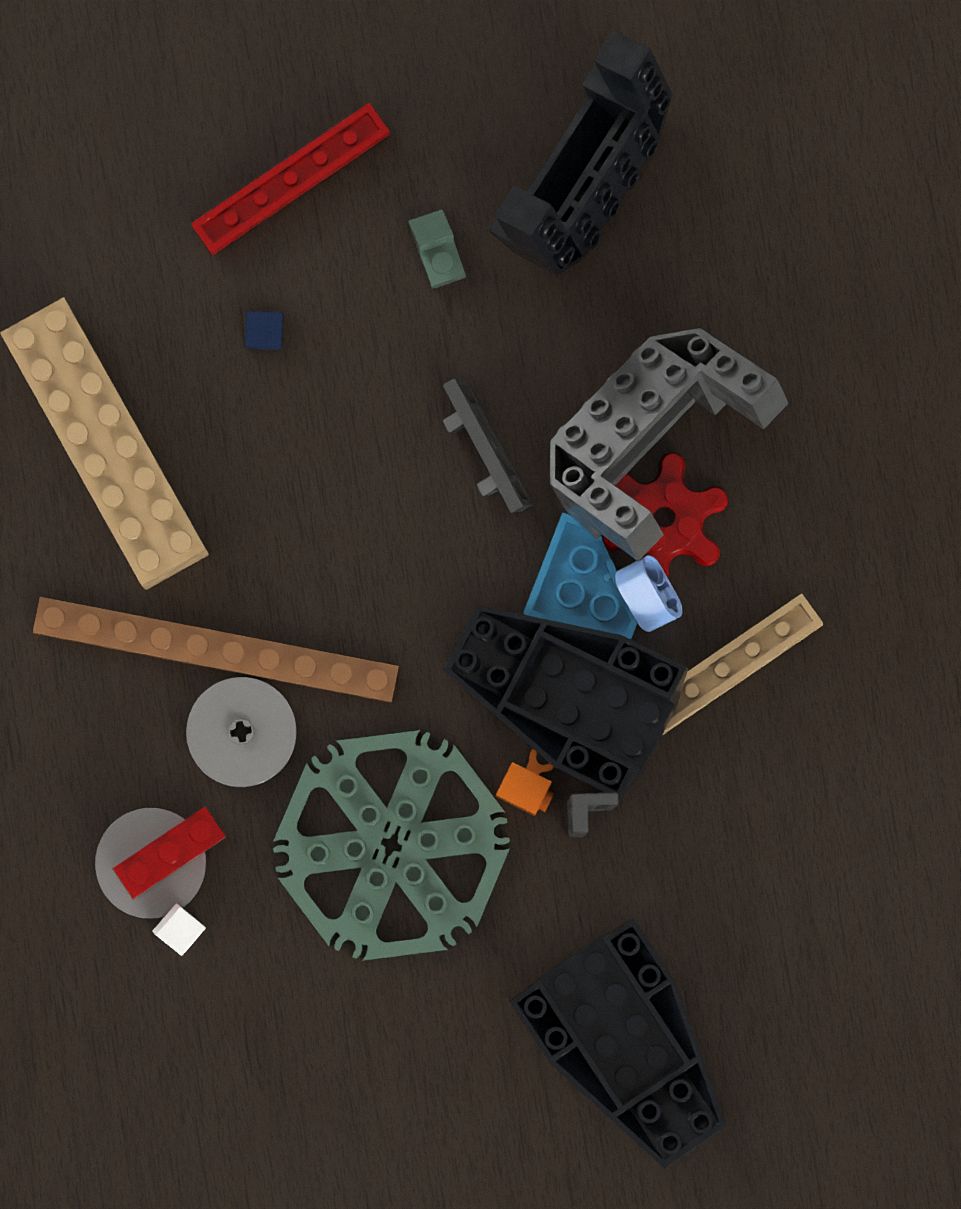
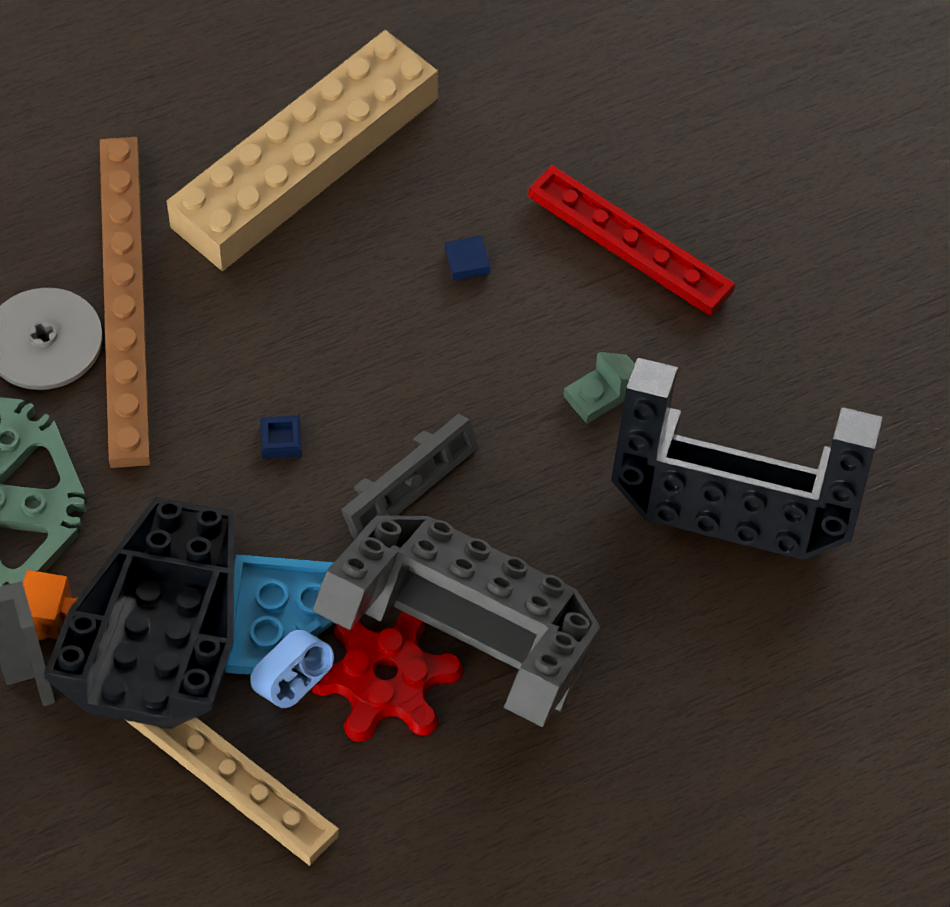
camera: 75 degrees right, 25 degrees down
none -> dark blue tile [260,415,302,459]

